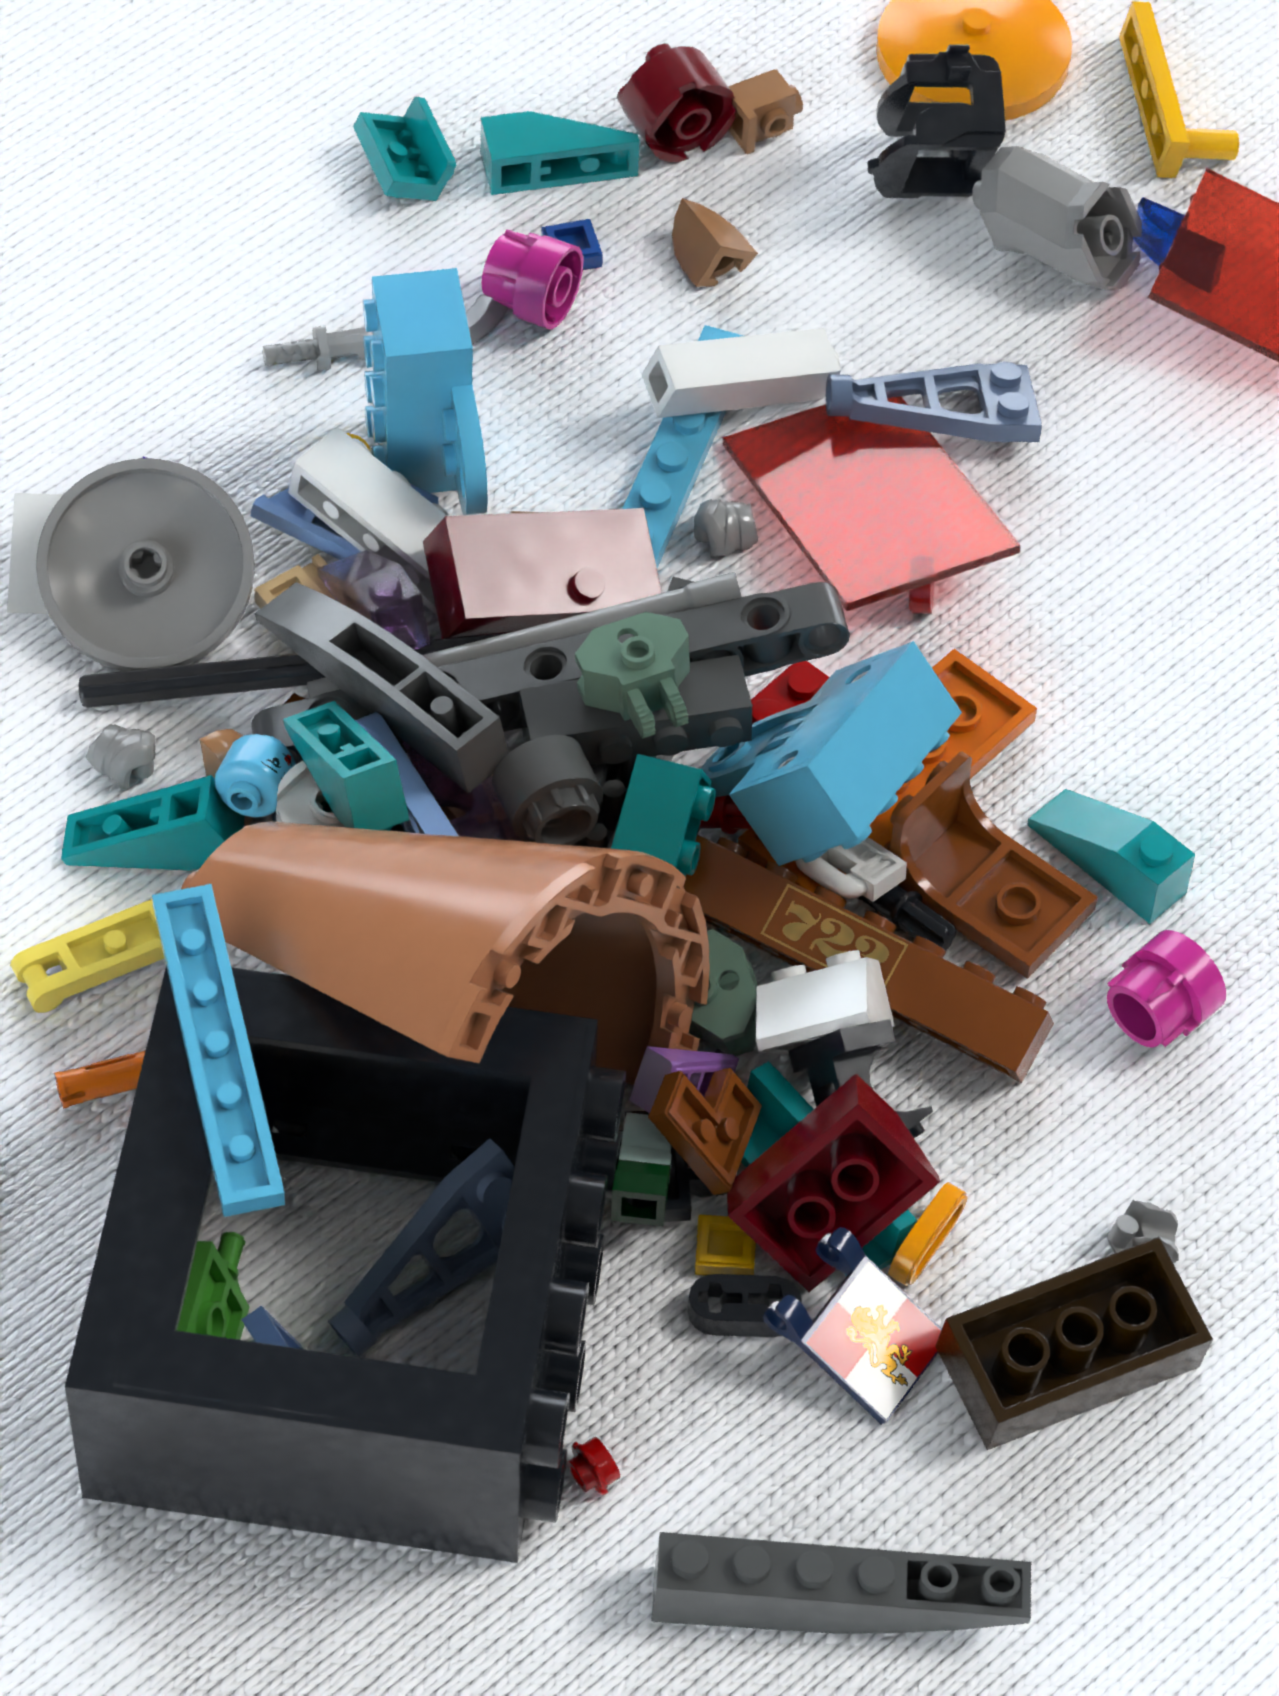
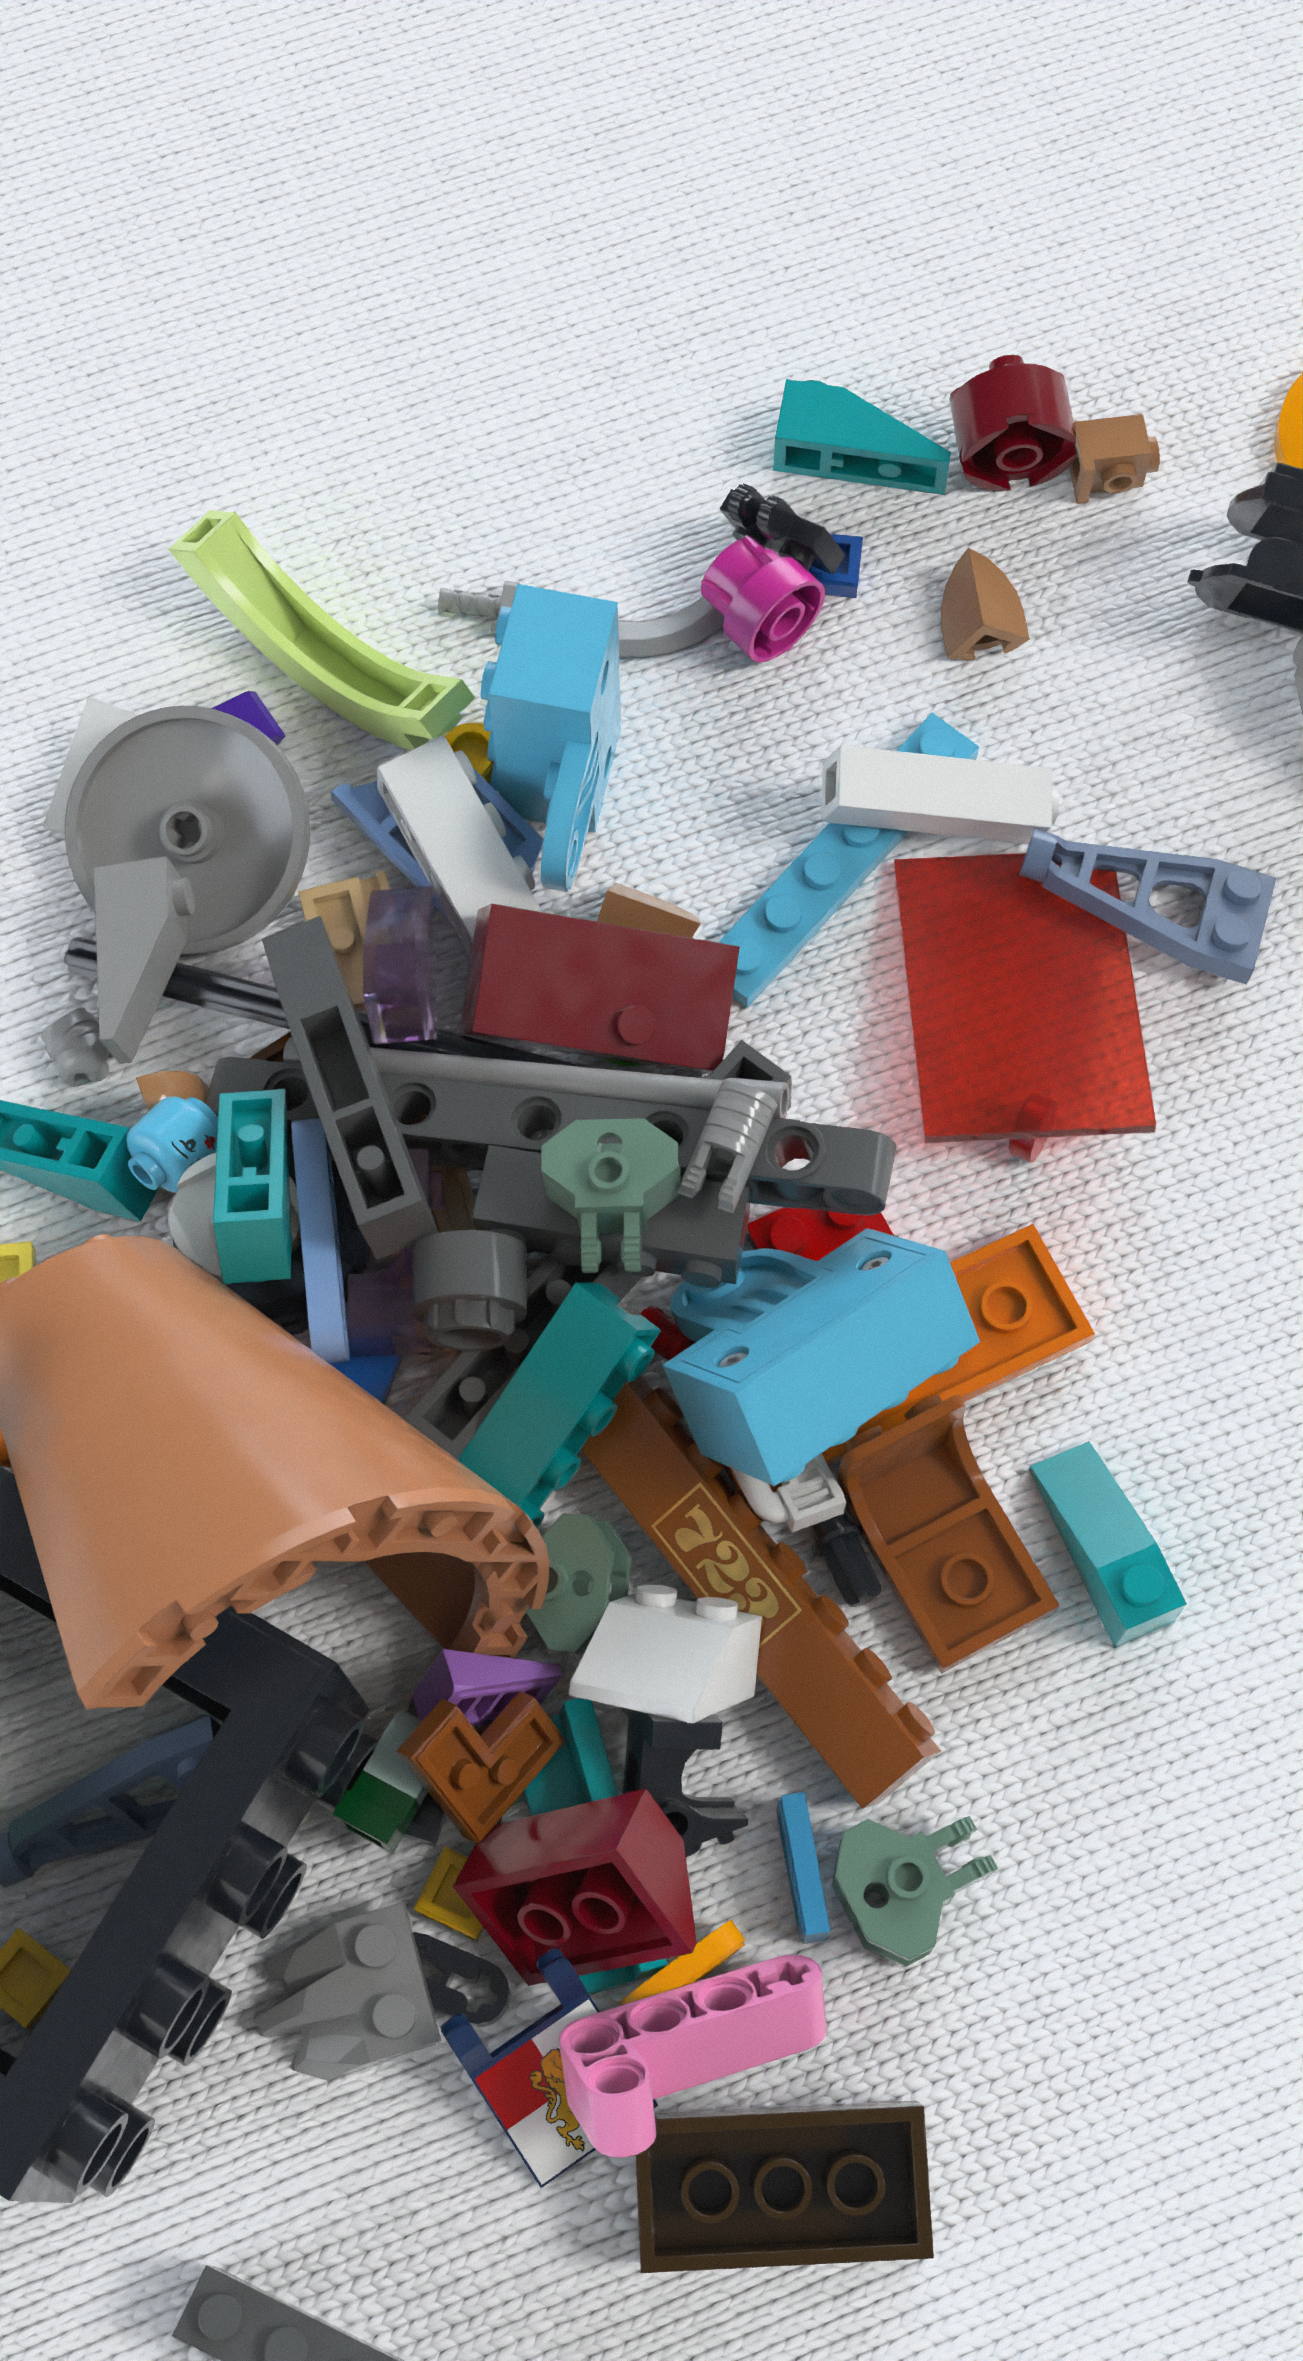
camera: 25 degrees right, 15 degrees up
teal bracket [353,97,456,201] -> none
red plate [567,1436,621,1495] -> none
light grey arm [694,499,758,557] -> none
dark pink piece [1107,930,1226,1048] -> none
light grey arm [1107,1200,1179,1263] -> none
none -> light grey slope [94,856,195,1064]
none -> yellowish green arch [168,510,475,750]
none -> light grey plate [253,1902,442,2081]
none -> bright pink beam [559,1955,827,2158]
none -> light grey hinge [677,1081,778,1214]
none -> black hinge [719,483,845,575]
none -> dark azure tile [776,1792,831,1944]
none -> sand green hinge [832,1815,998,1968]

